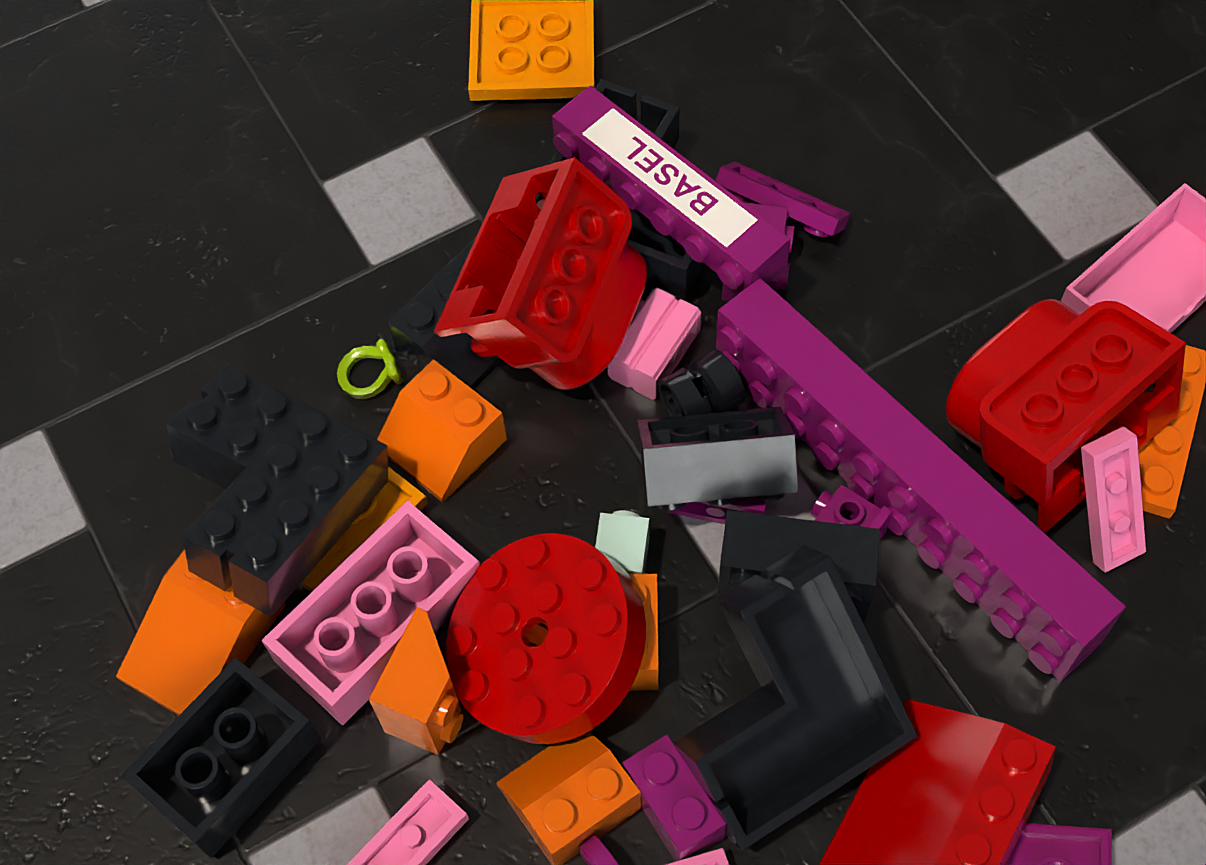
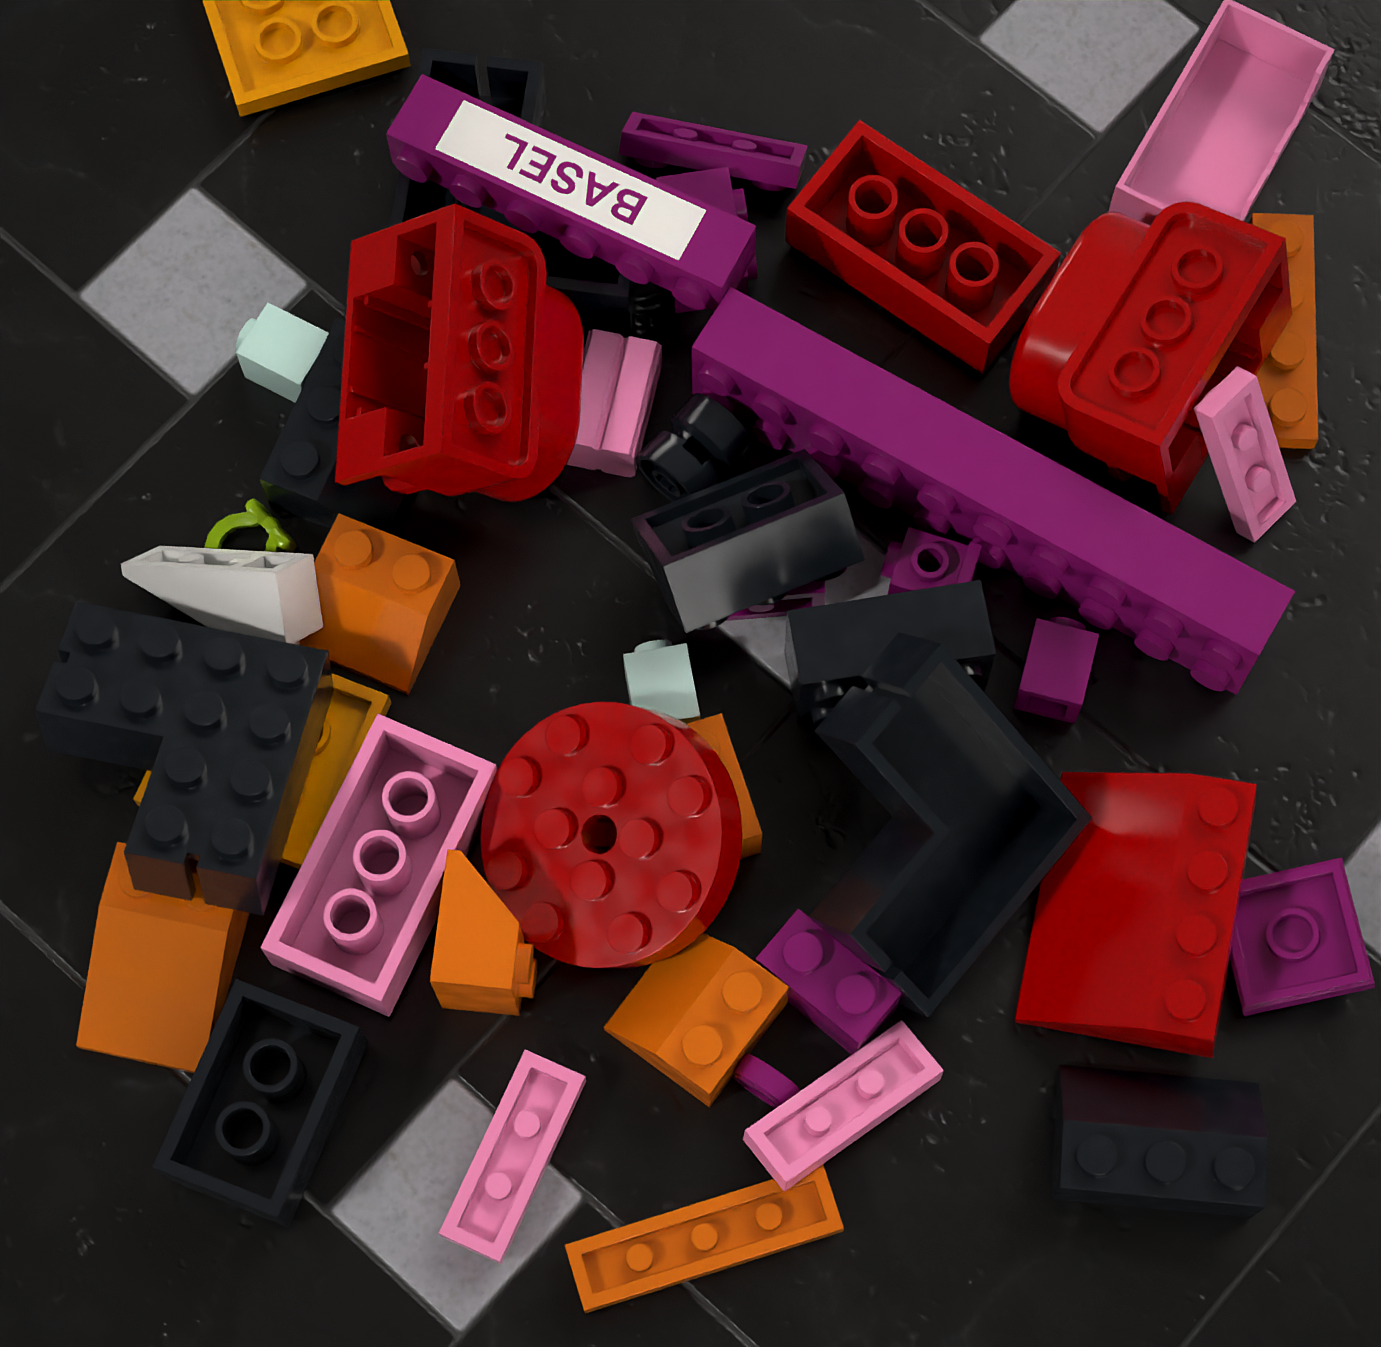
camera: 20 degrees left, 10 degrees up
none -> white slope [121,546,323,645]
none -> light aqua brick [236,302,329,403]
none -> red brick [785,120,1061,374]
none -> magenta brick [1013,617,1099,724]

